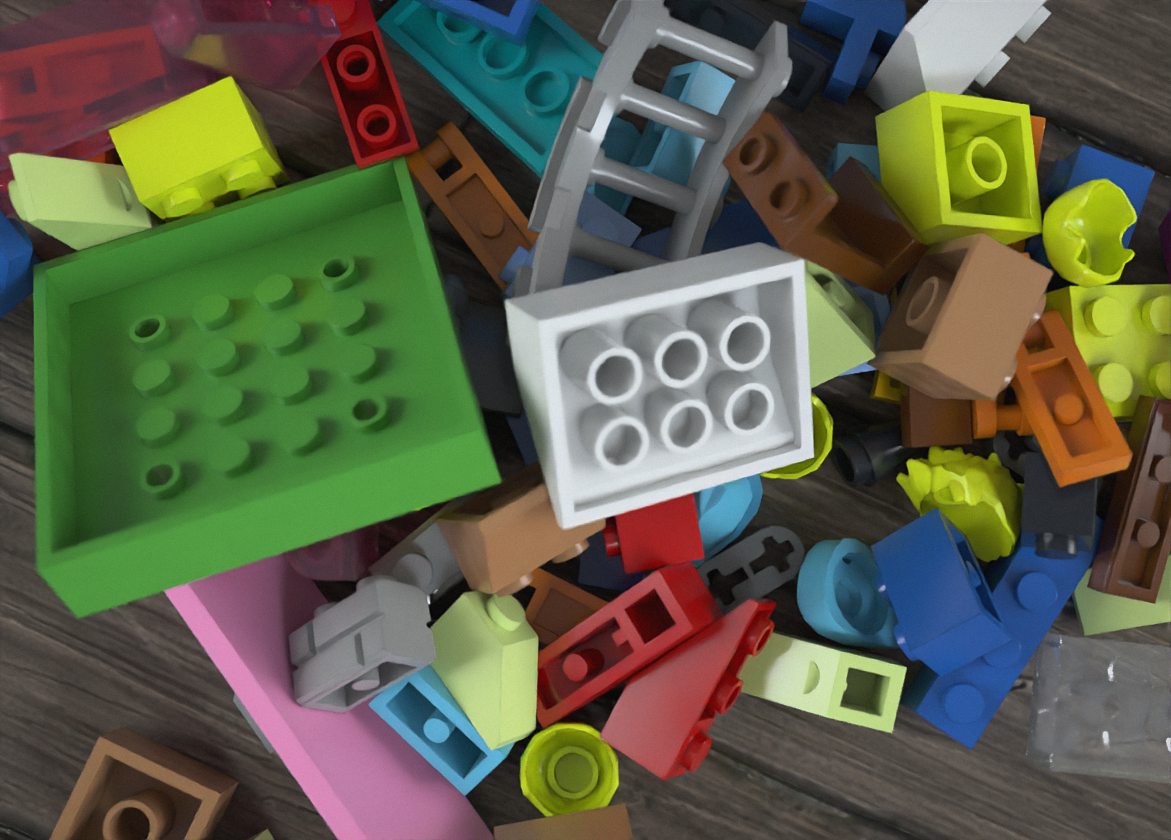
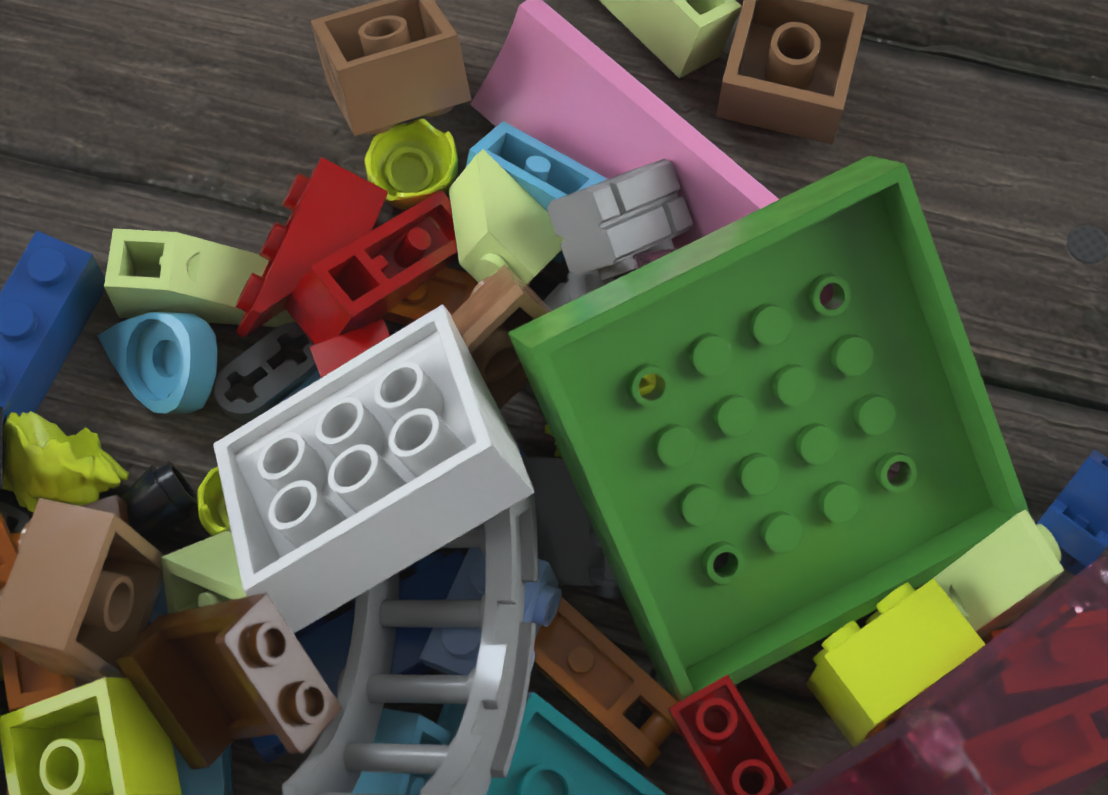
camera: 170 degrees right, 15 degrees down
blue brick [870,508,1012,677] -> none

